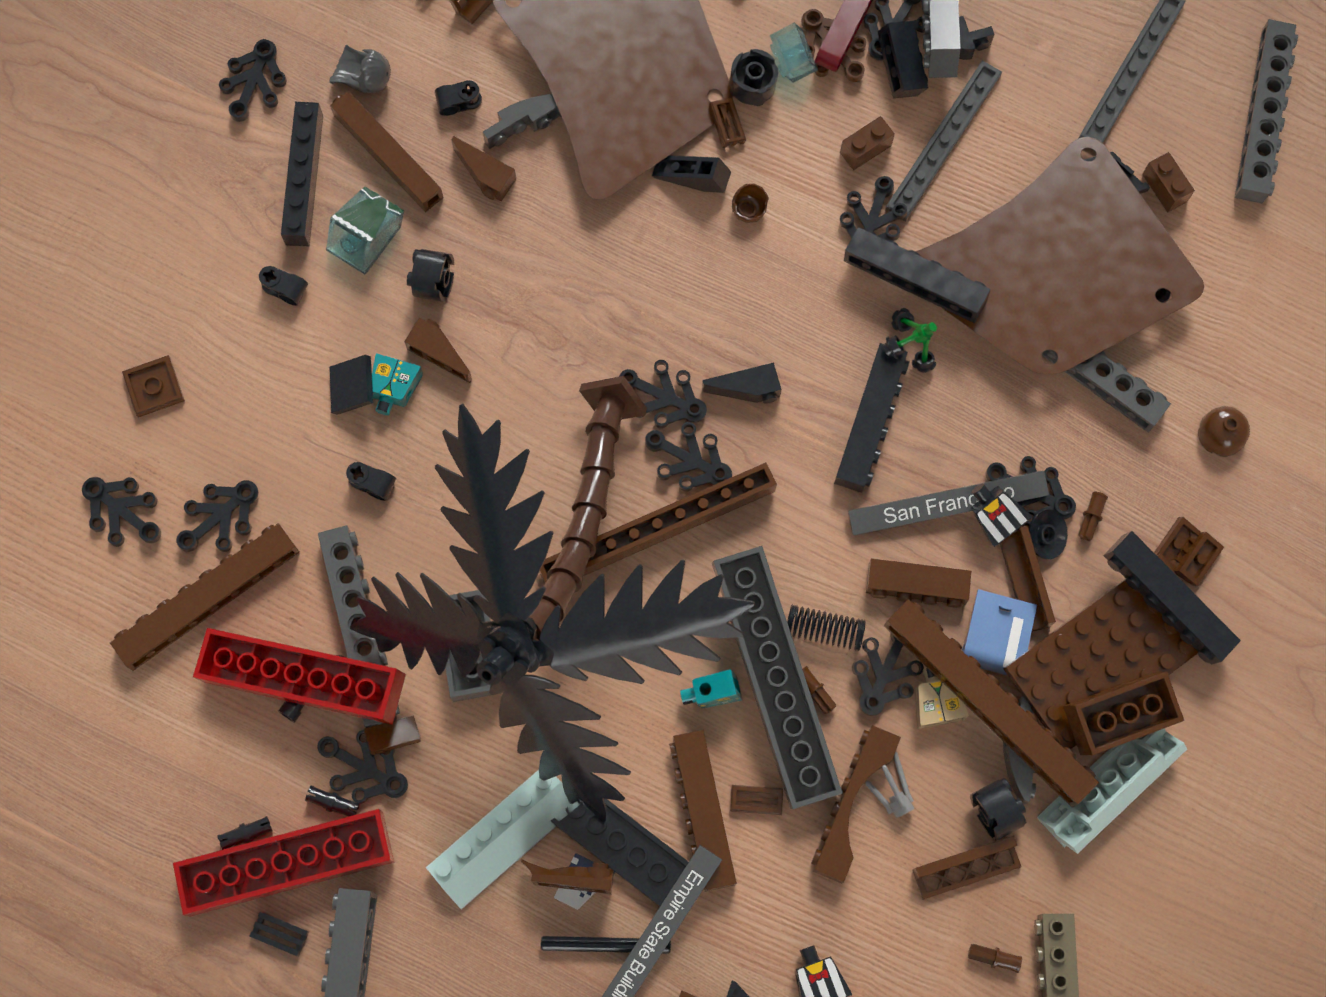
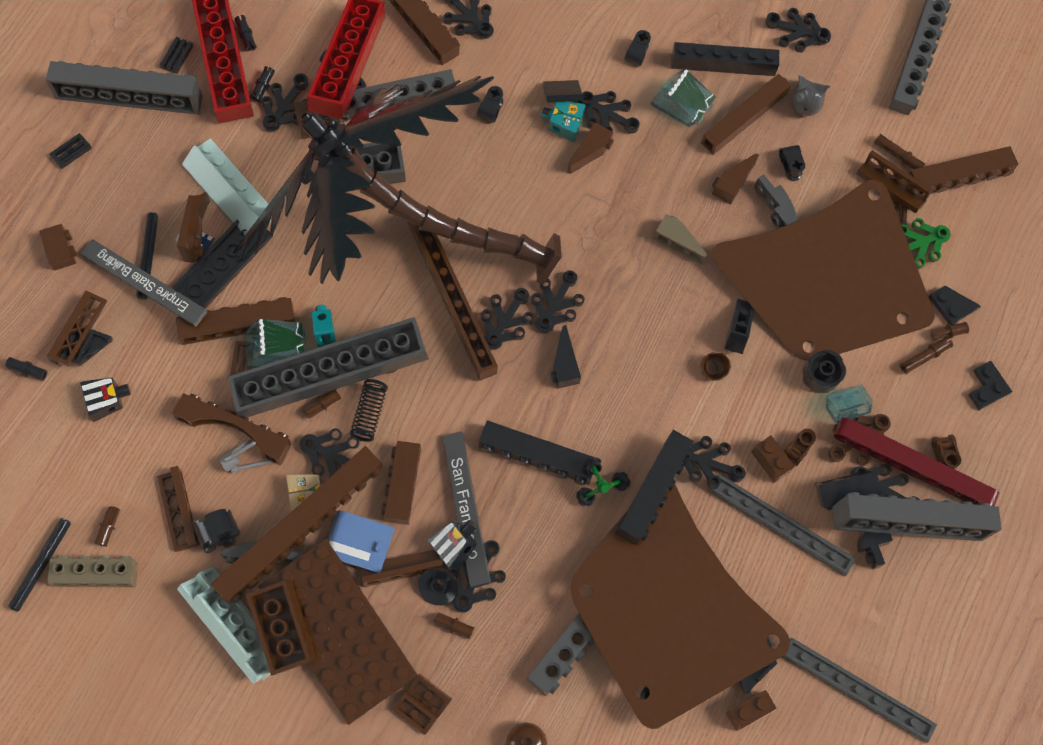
camera: 85 degrees right, 5 degrees down
black brick [406,249,454,302] -> none
reddish brown tile [709,97,746,148] -> none
black brick [1103,531,1241,665] -> none
none -> slope [245,319,306,369]
none -> black plant [578,91,640,134]
none -> dark tan slope [654,214,707,265]
none -> reddish brown piece [784,428,816,467]

